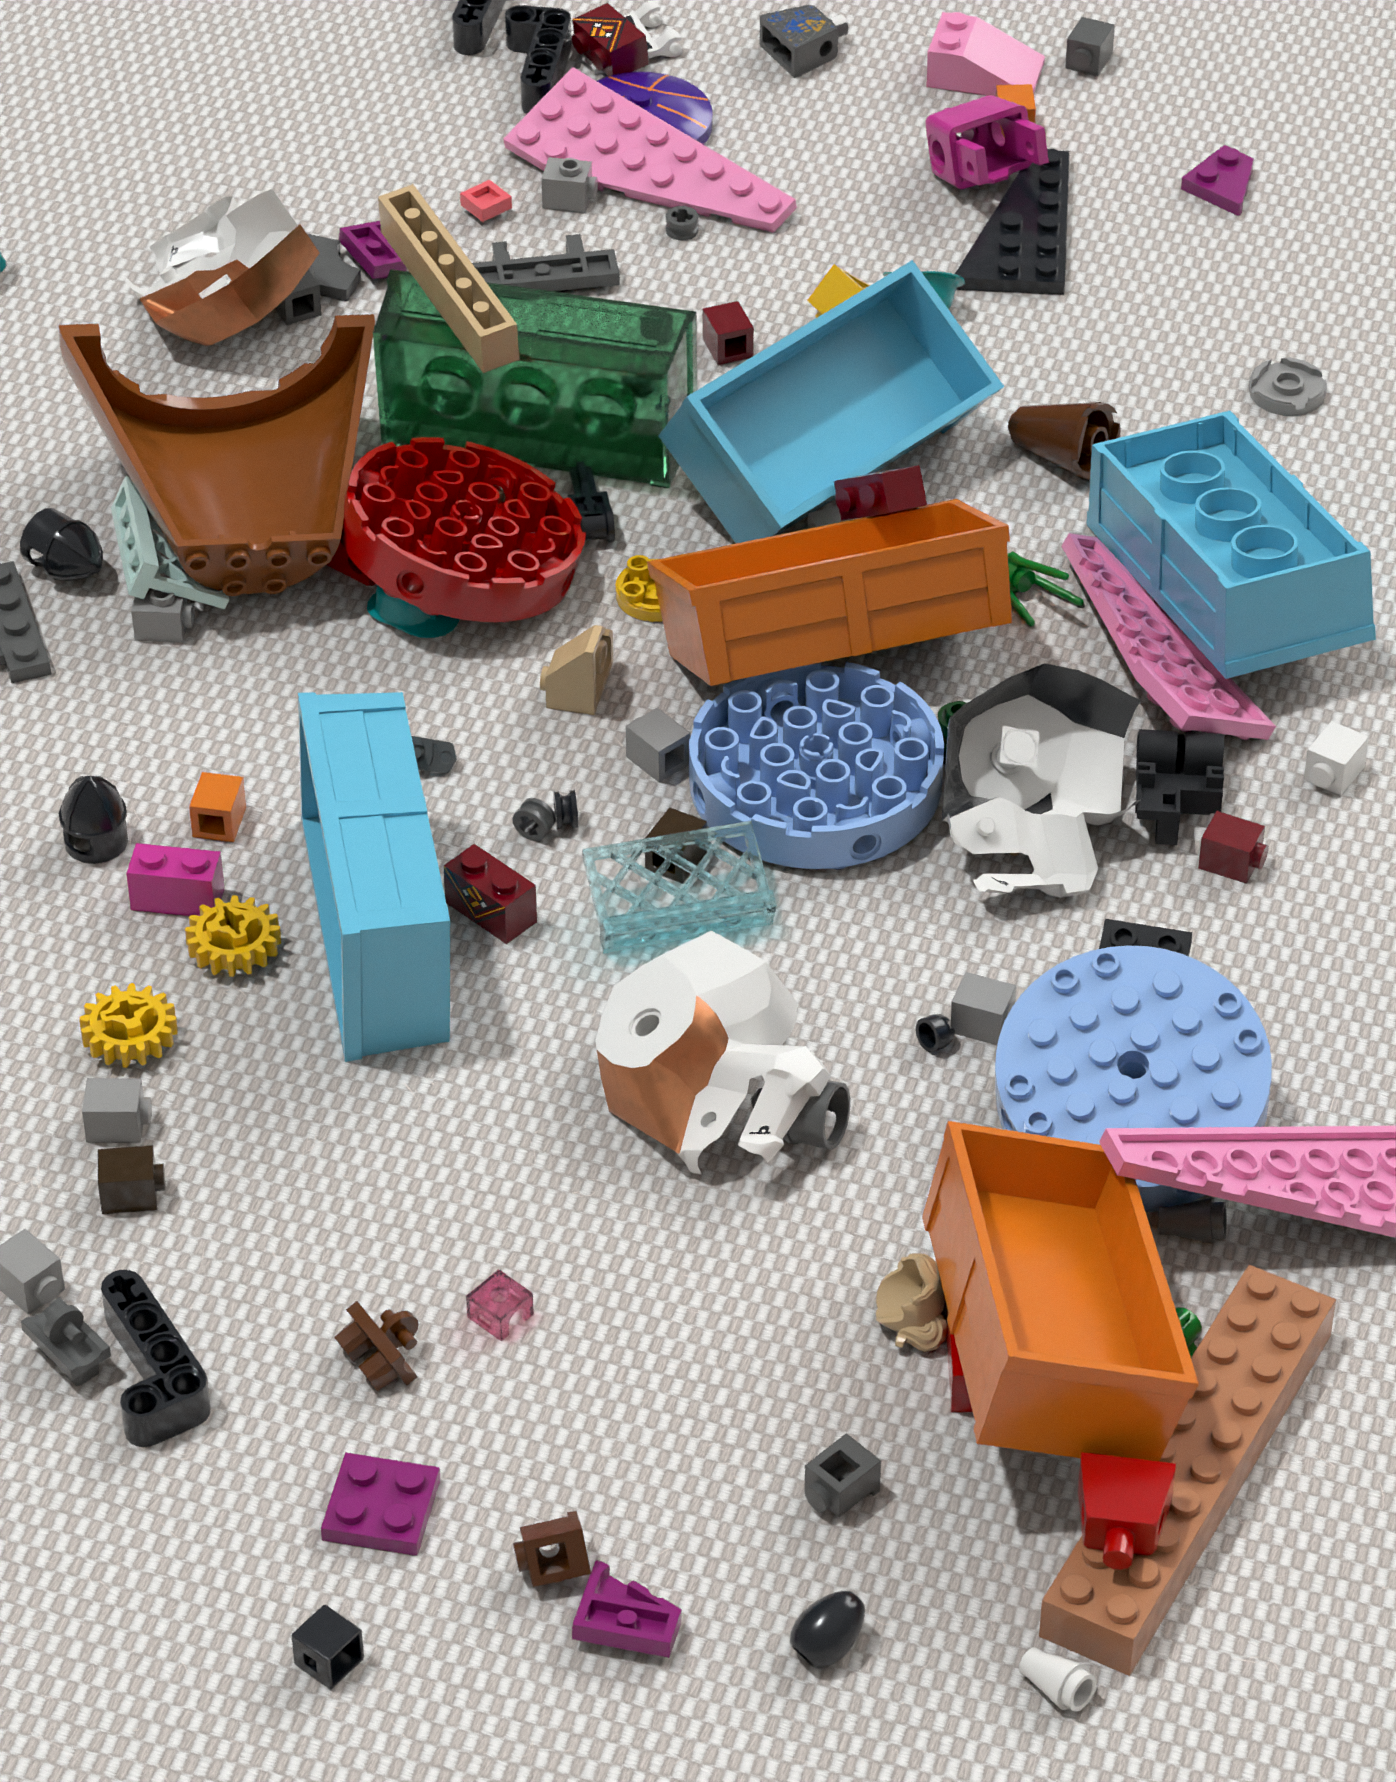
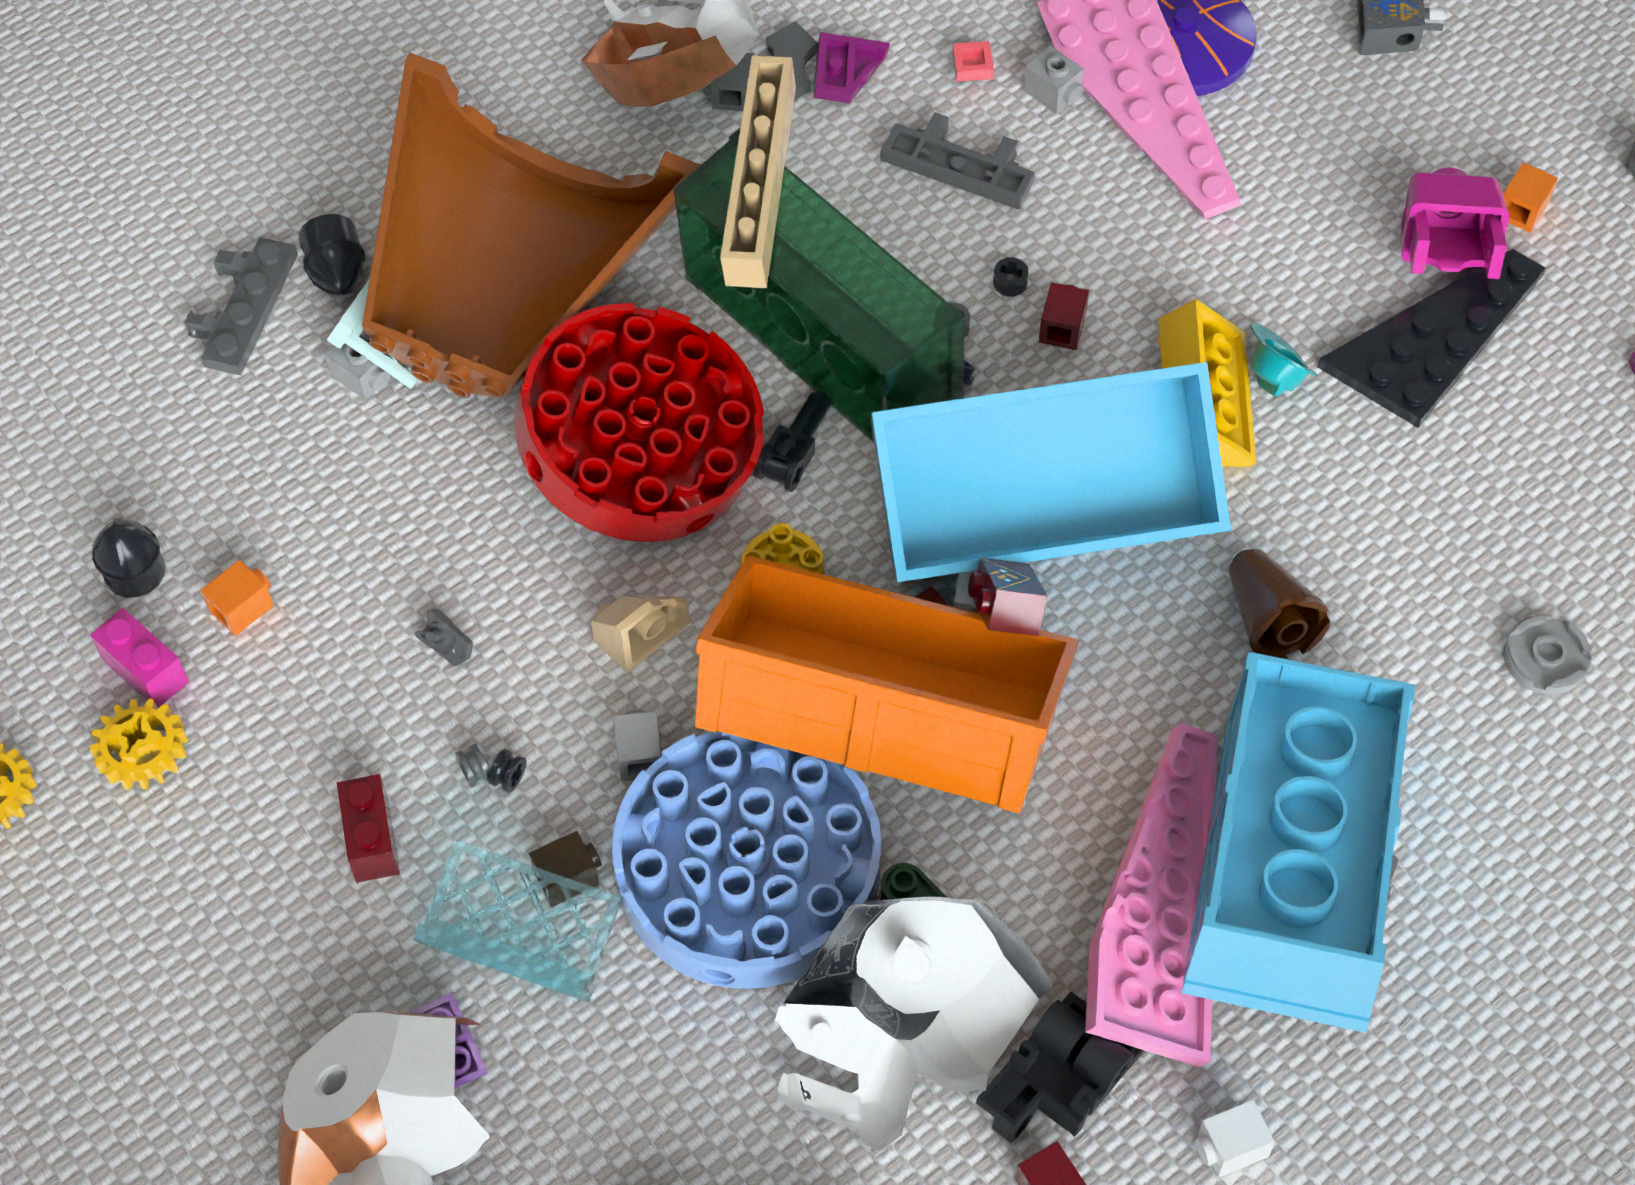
camera: 35 degrees right, 15 degrees up
medium azure piece [298,692,450,1062] -> none
dark grey bush [666,206,698,240] -> none
bright pink slope [926,12,1045,96] -> none
green plant [1008,551,1084,626] -> none

